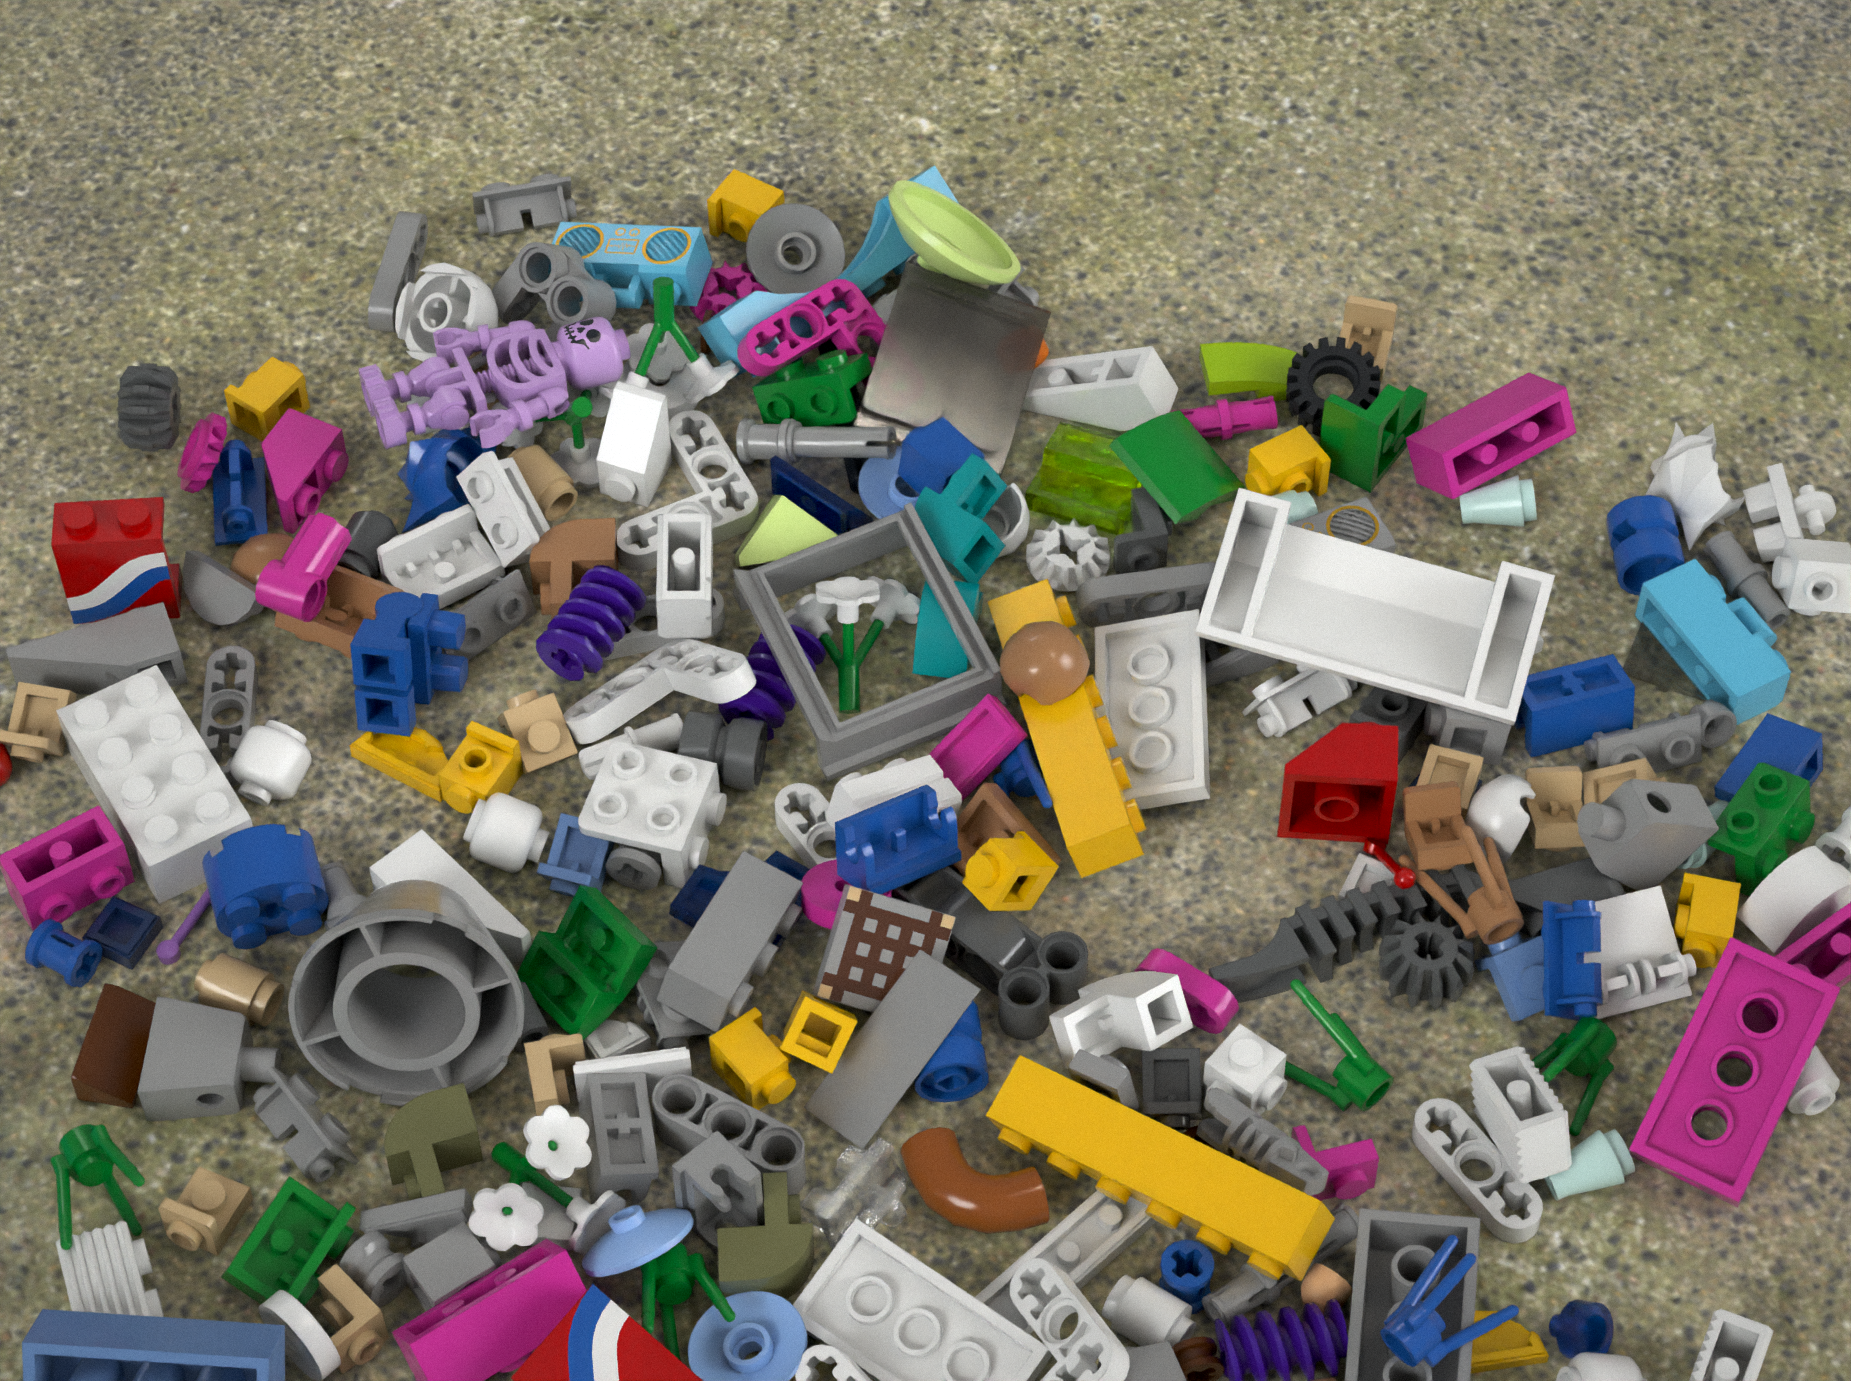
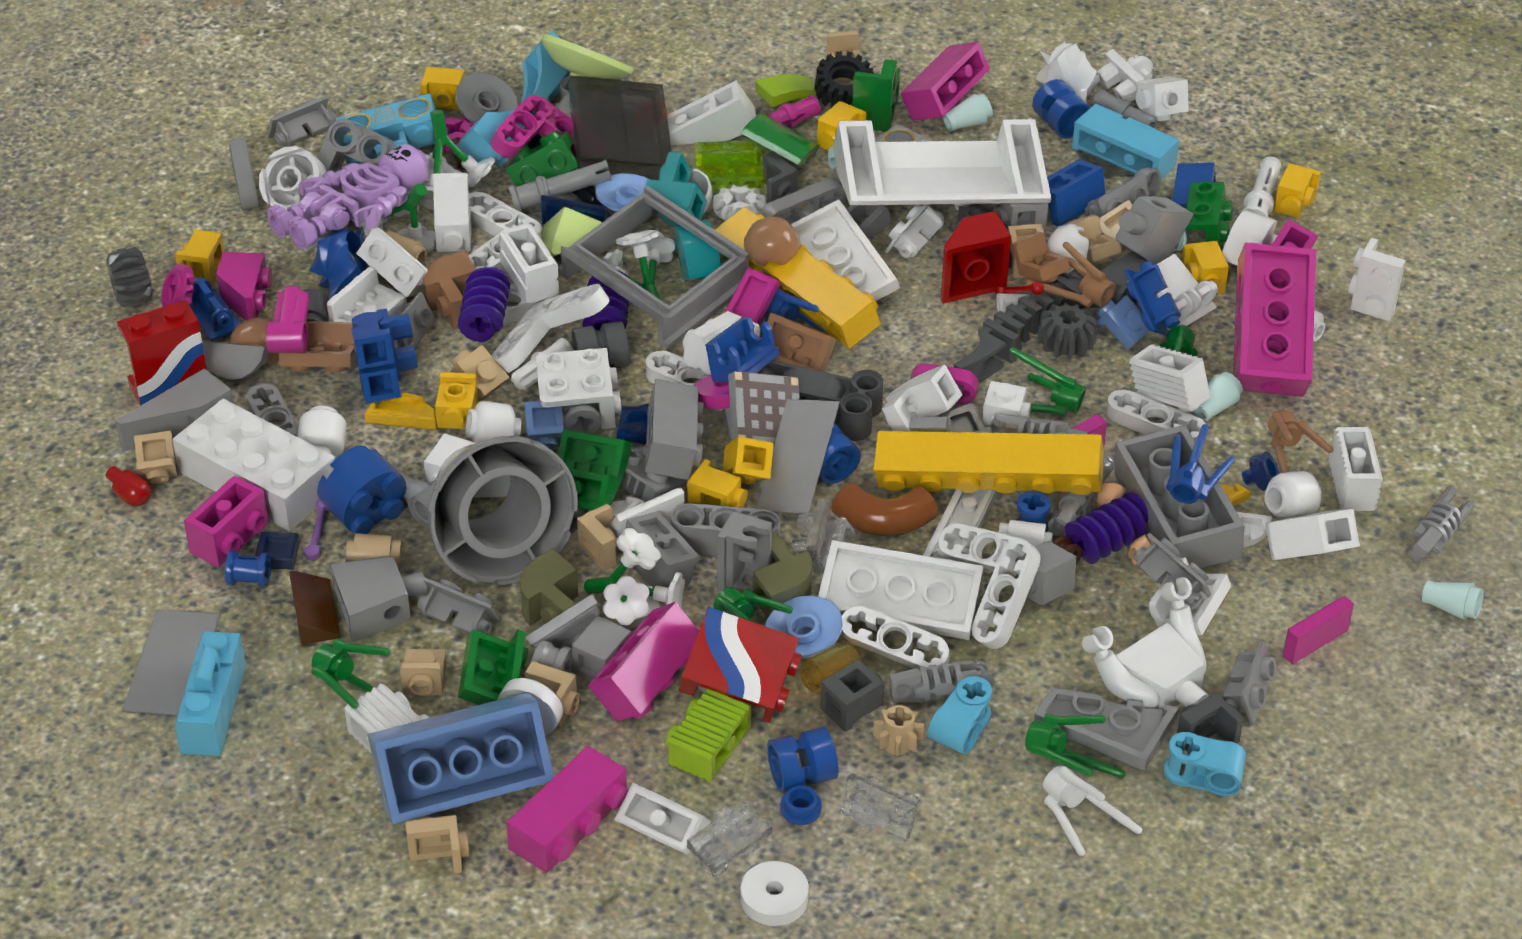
camera: 25 degrees left, 10 degrees down
light blue dish [582,1205,694,1277] -> none
blue brick [897,417,985,494] -> none
yellow brick [962,831,1059,911] -> none
none -> medium nougat plant [1267,409,1334,473]

